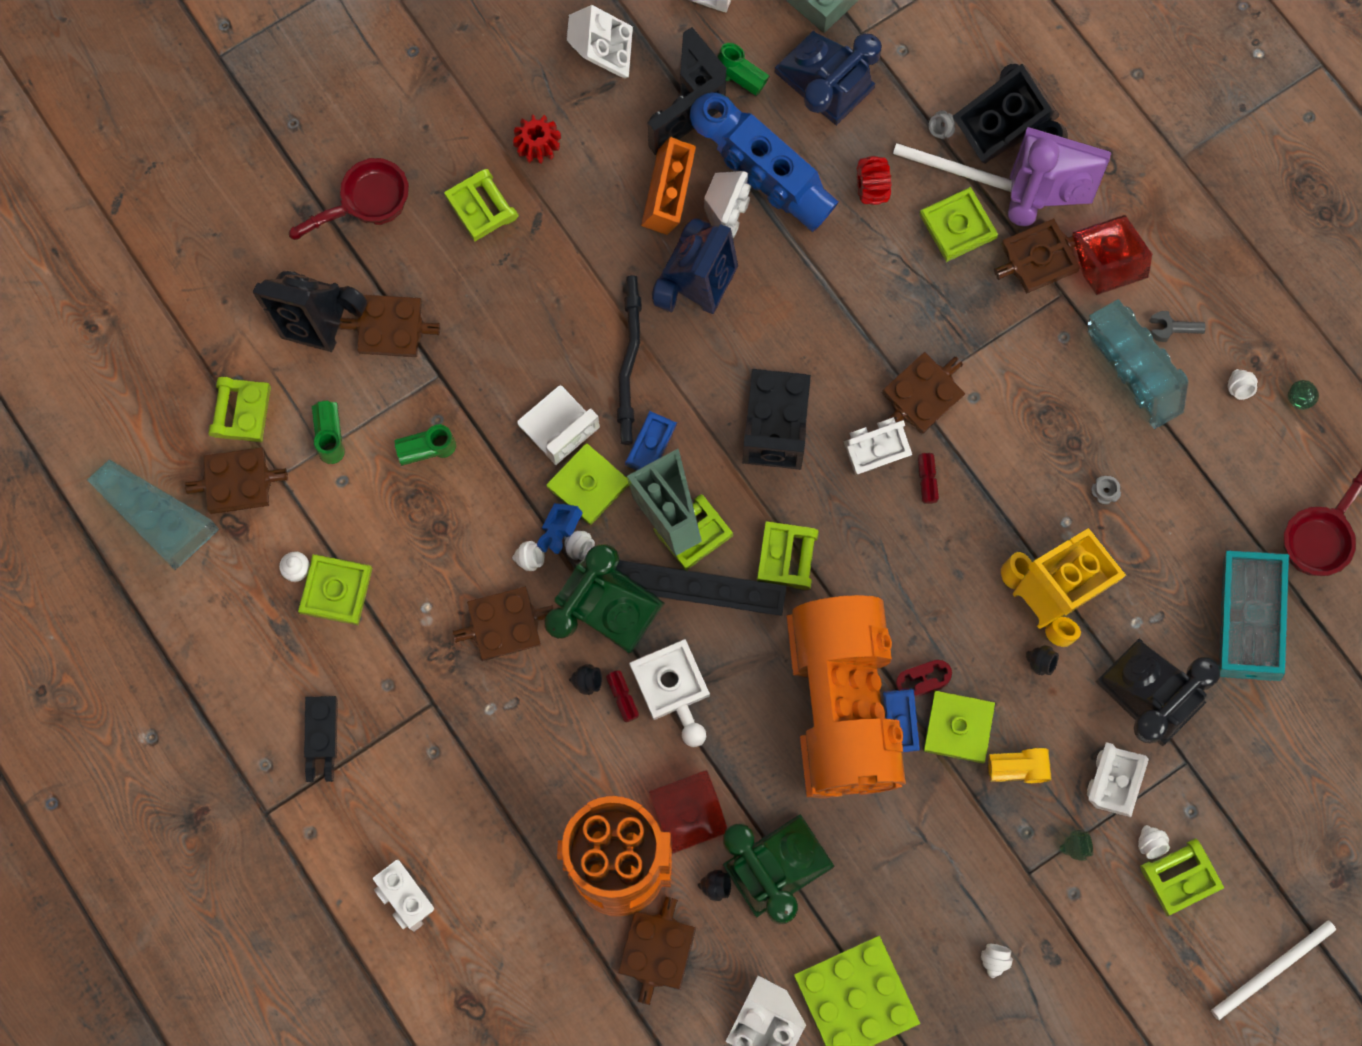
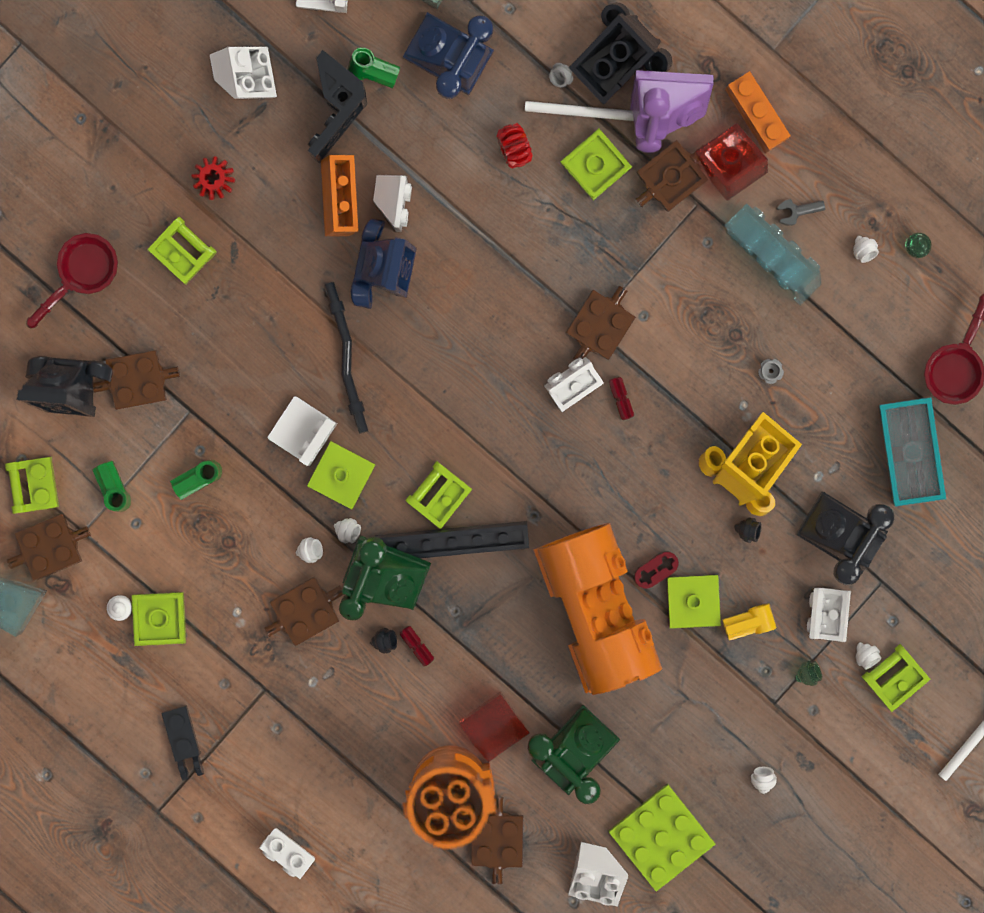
camera: 20 degrees left, 15 degrees up
blue plate [537,503,583,554] -> none
blue plate [625,411,677,470] -> none
sand green wedge [627,448,702,556] -> none
white plate [630,639,710,747] -> none
blue brick [690,92,839,232] -> none
black plate [698,870,731,901] -> none
black bracket [742,369,811,470] -> none
lime plate [757,521,819,590] -> none
blue plate [882,688,920,752] -> none
none -> orange brick [725,71,791,154]

